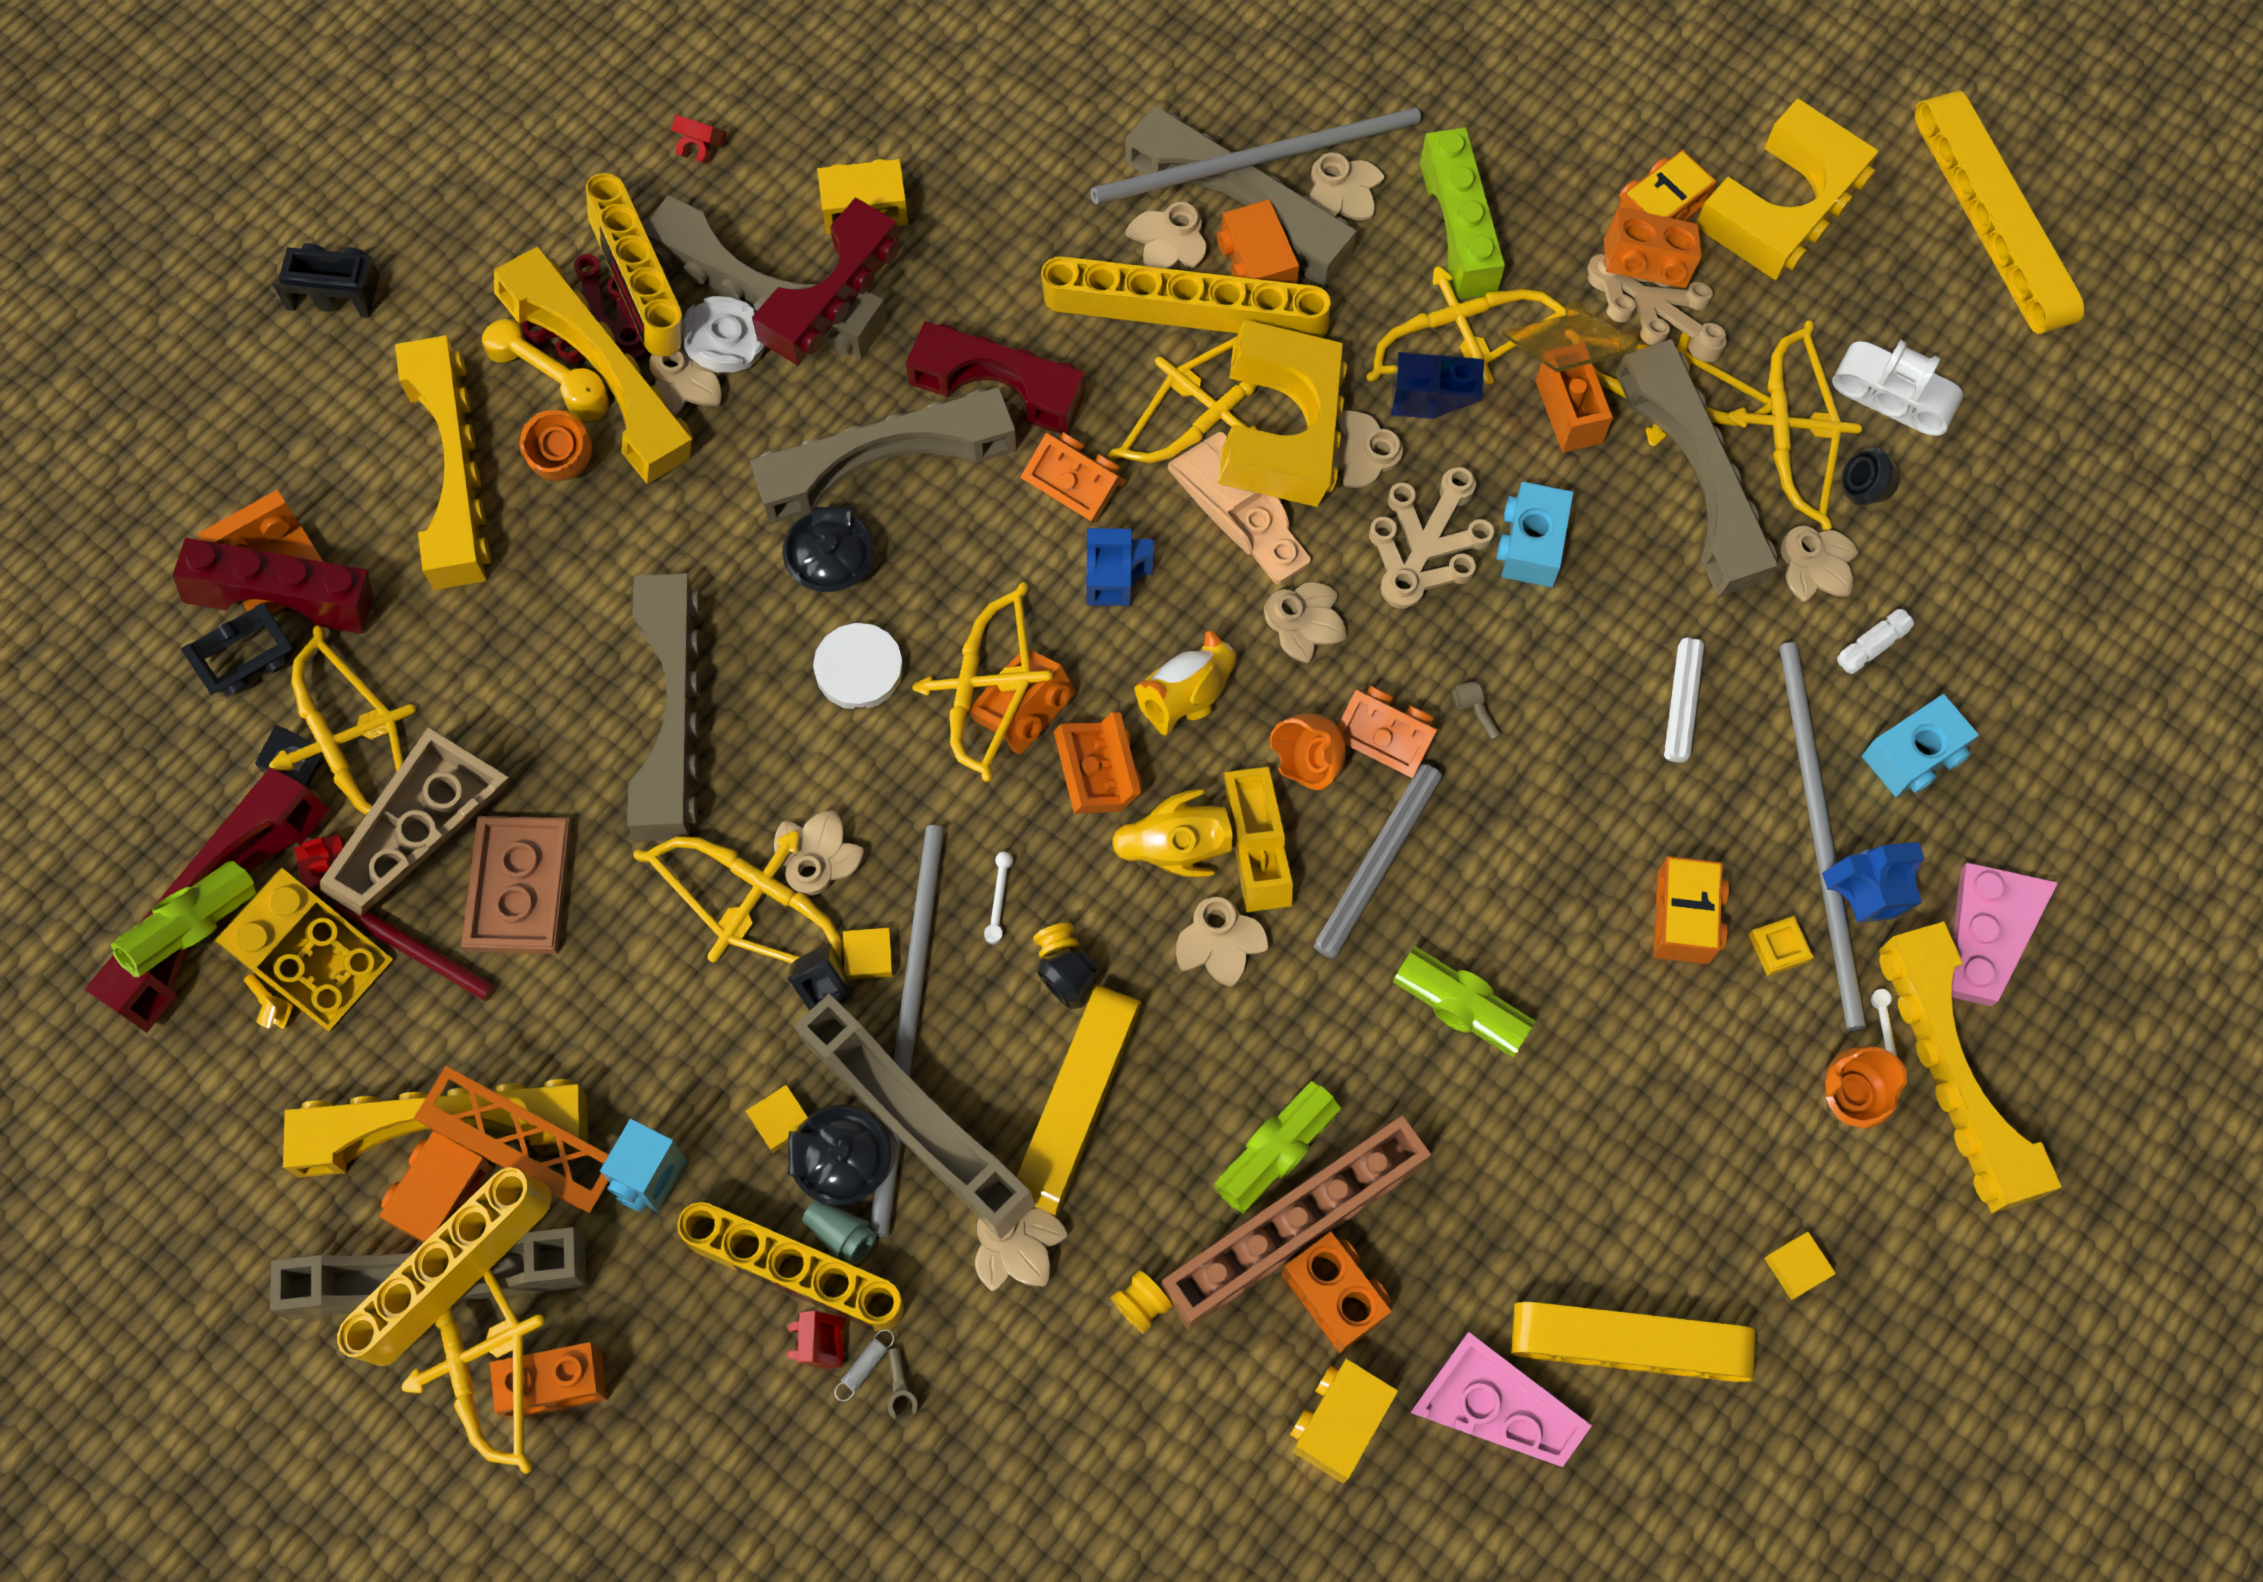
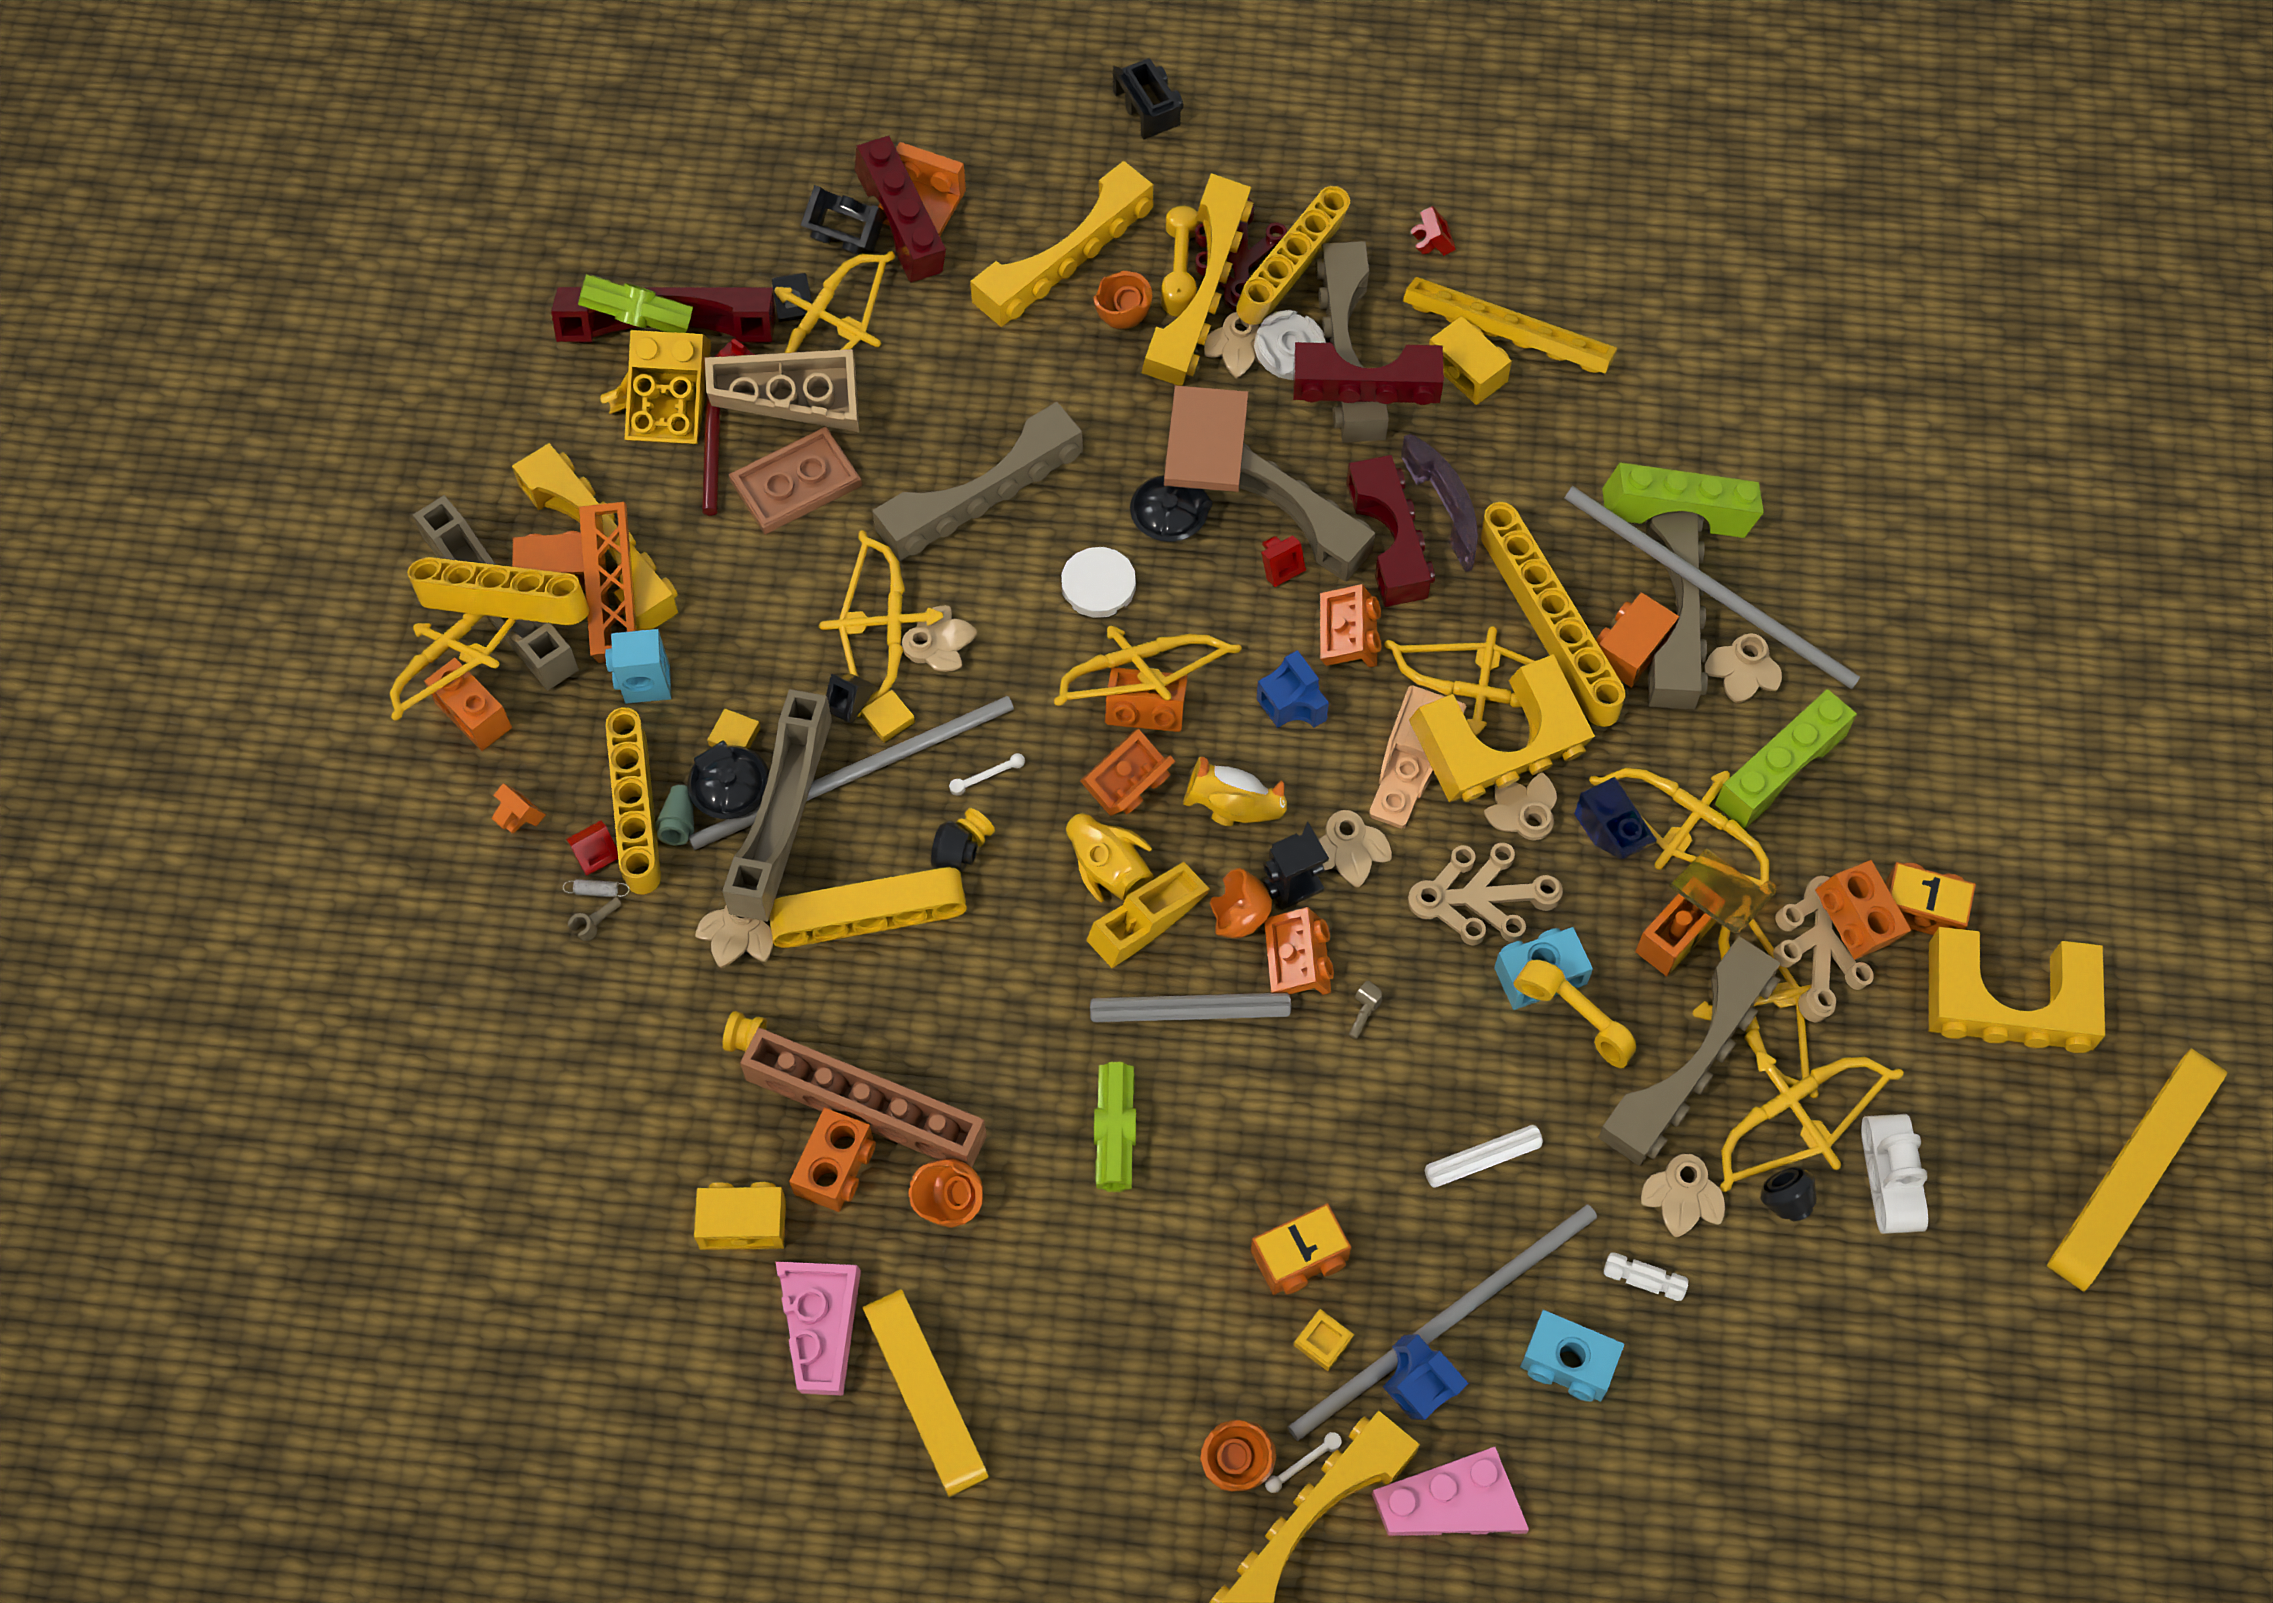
camera: 60 degrees right, 5 degrees down
tan plate [1125,202,1206,269] -> none
tan plate [1176,897,1268,987] -> none
lime piece [1214,1081,1341,1215] -> none
yellow tile [1764,1232,1836,1300] -> none
none -> orange tile [492,783,546,833]
none -> orange hair [909,1158,983,1228]
none -> nougat tile [1164,385,1248,492]
none -> red tile [1261,535,1306,587]
none -> black window [1261,821,1329,910]
none -> slope [1401,434,1478,572]
none -> yellow plate [1403,277,1617,373]
none -> yellow piece [1513,960,1636,1068]
none -> lime arch [1602,463,1764,538]

